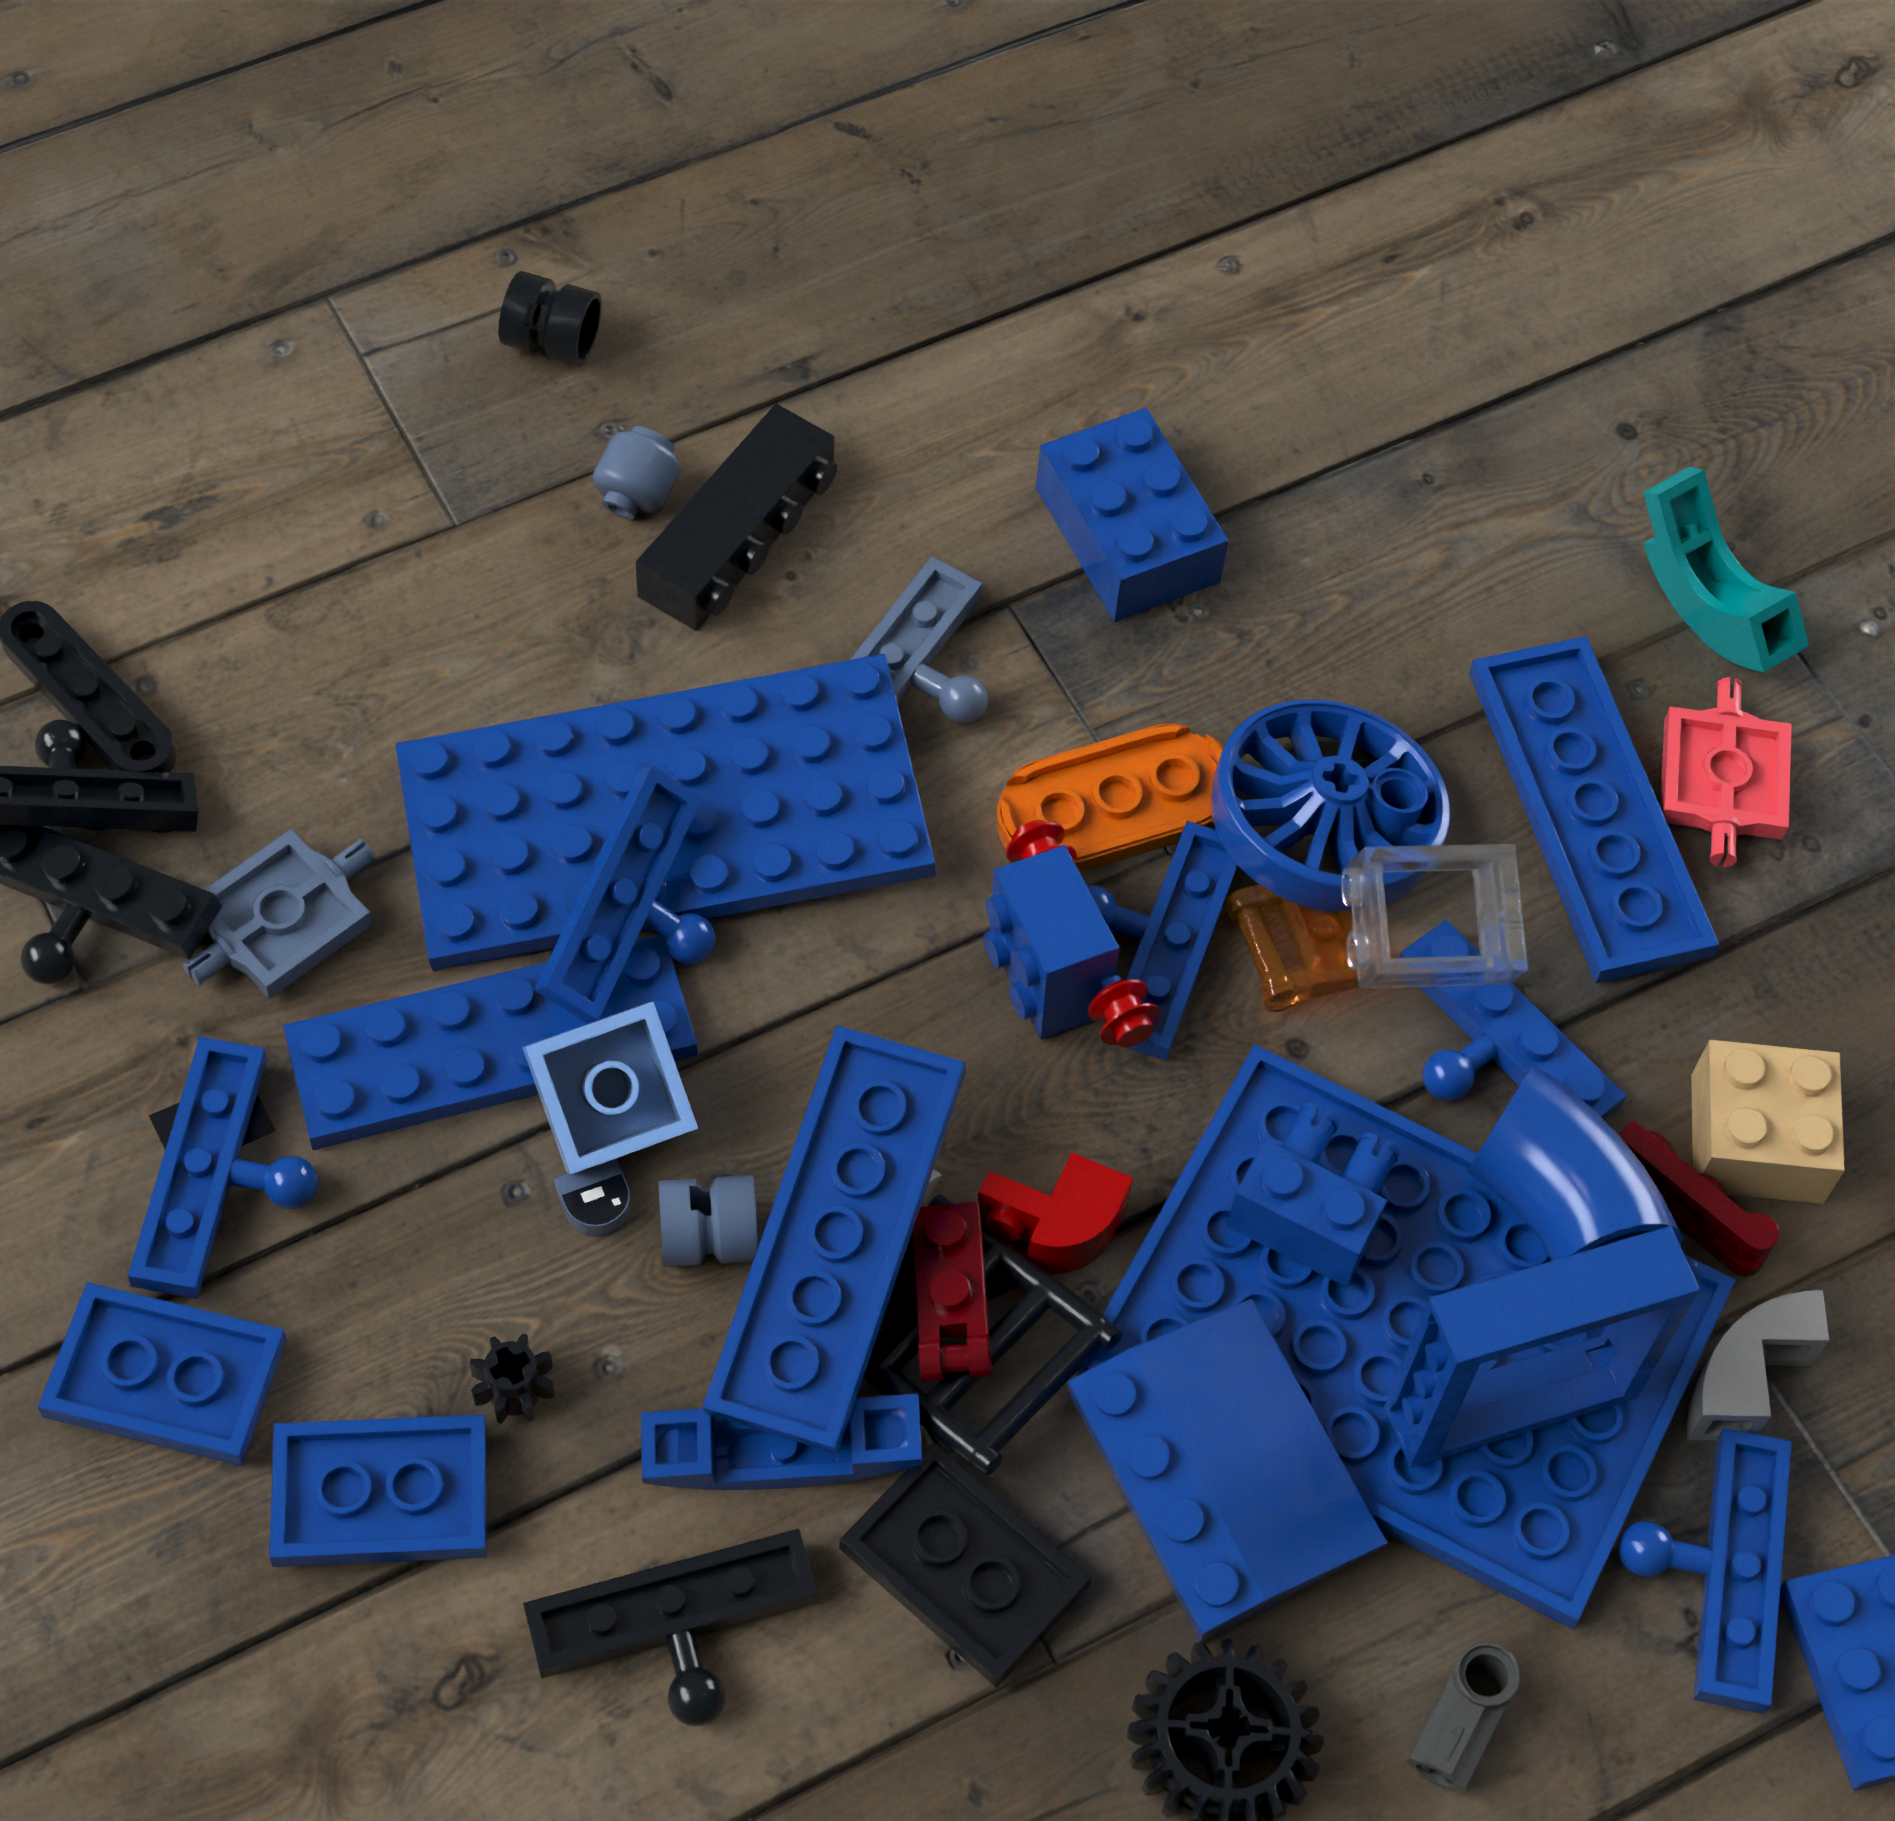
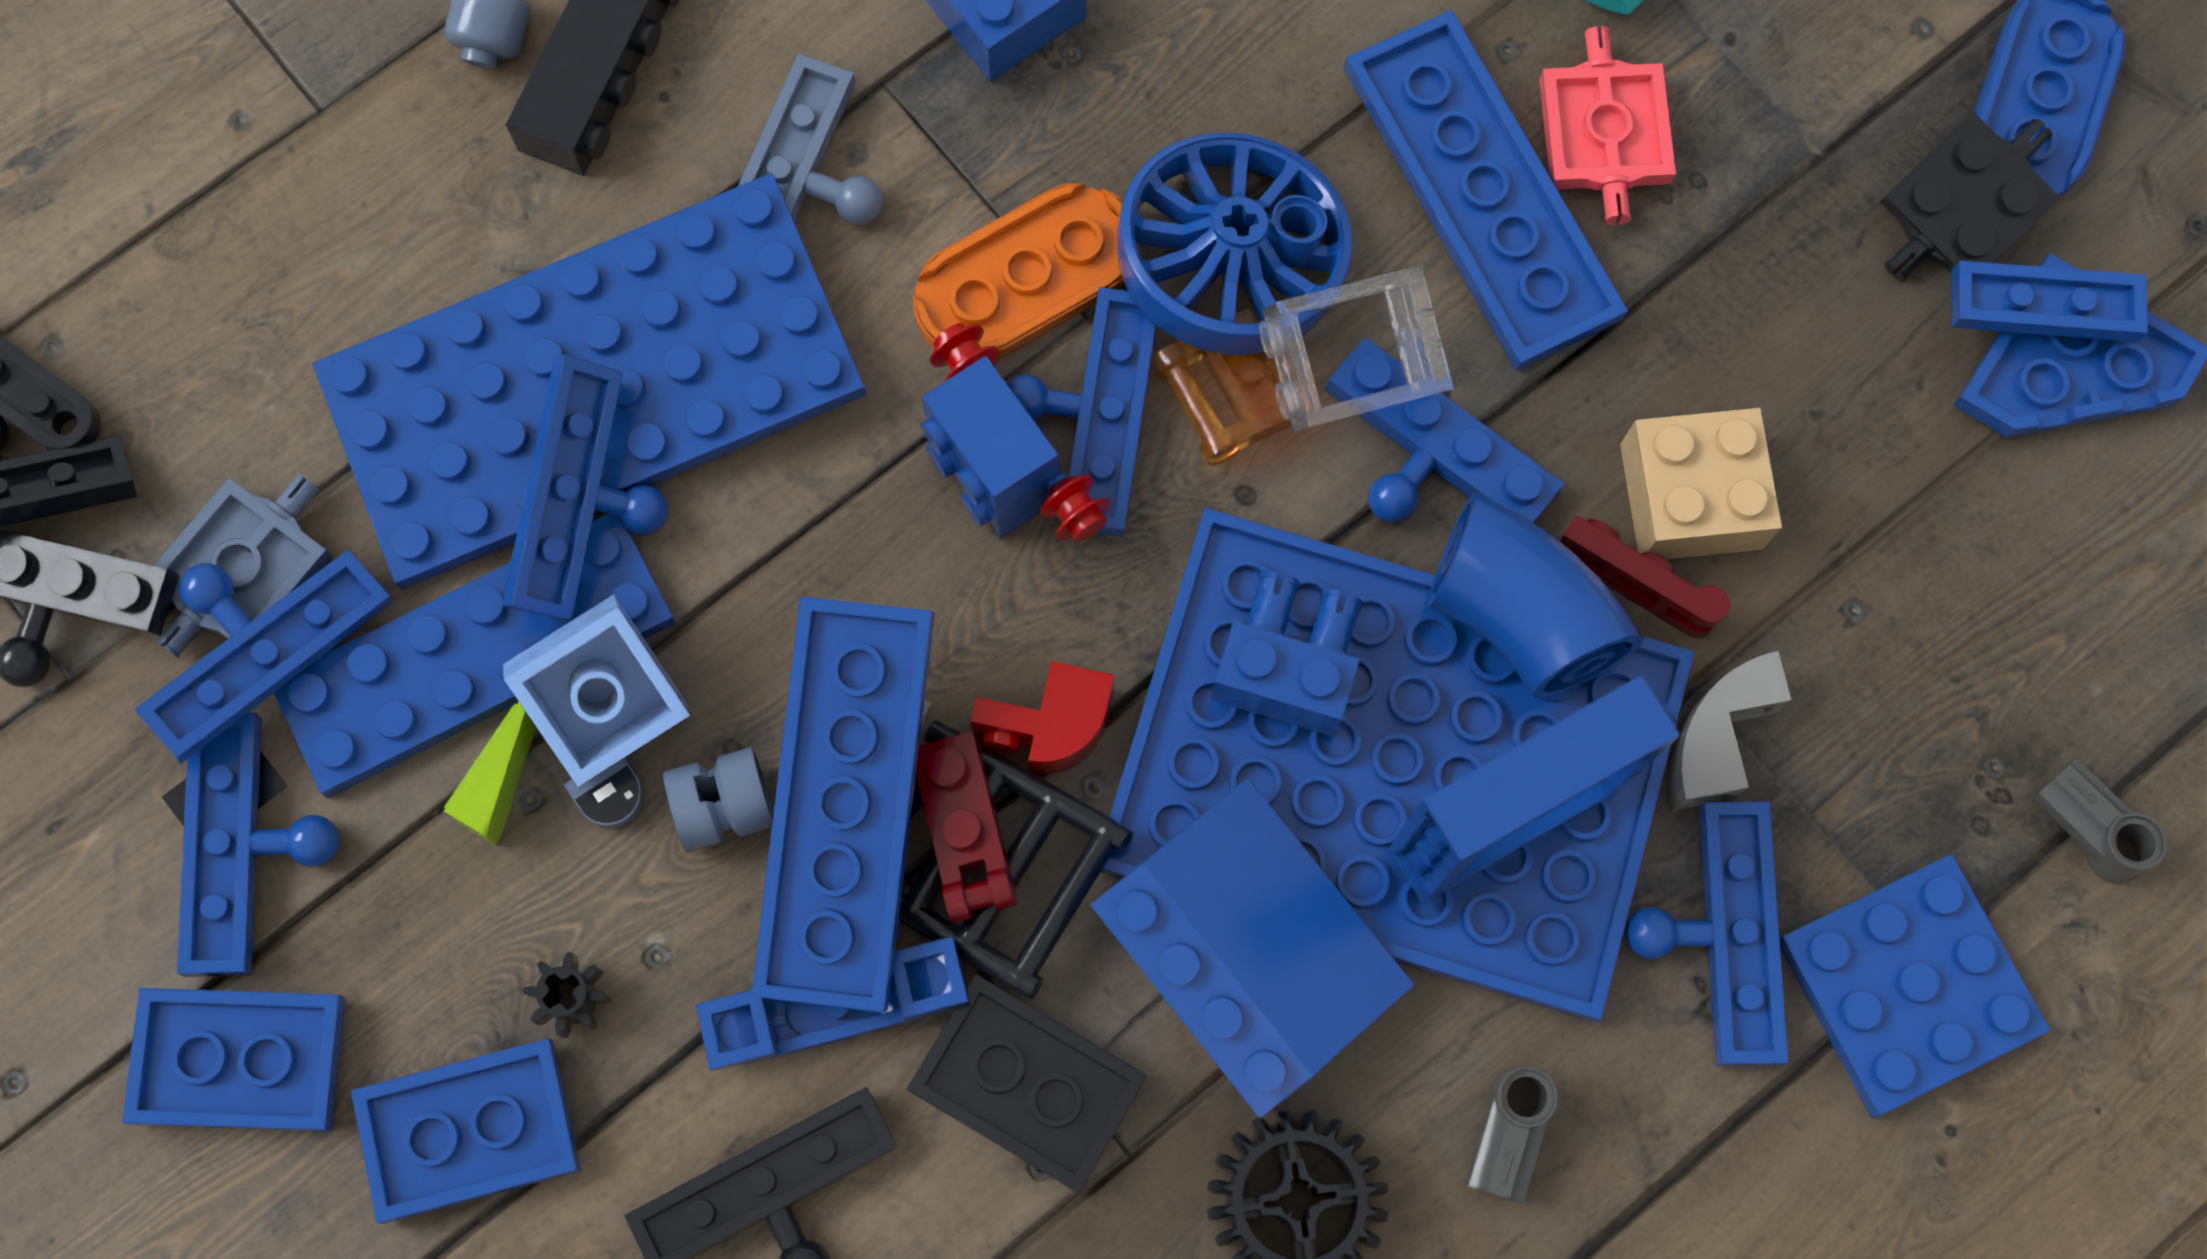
camera: 10 degrees left, 15 degrees up
none -> blue plate [134,549,391,764]
none -> lime slope [444,702,536,846]

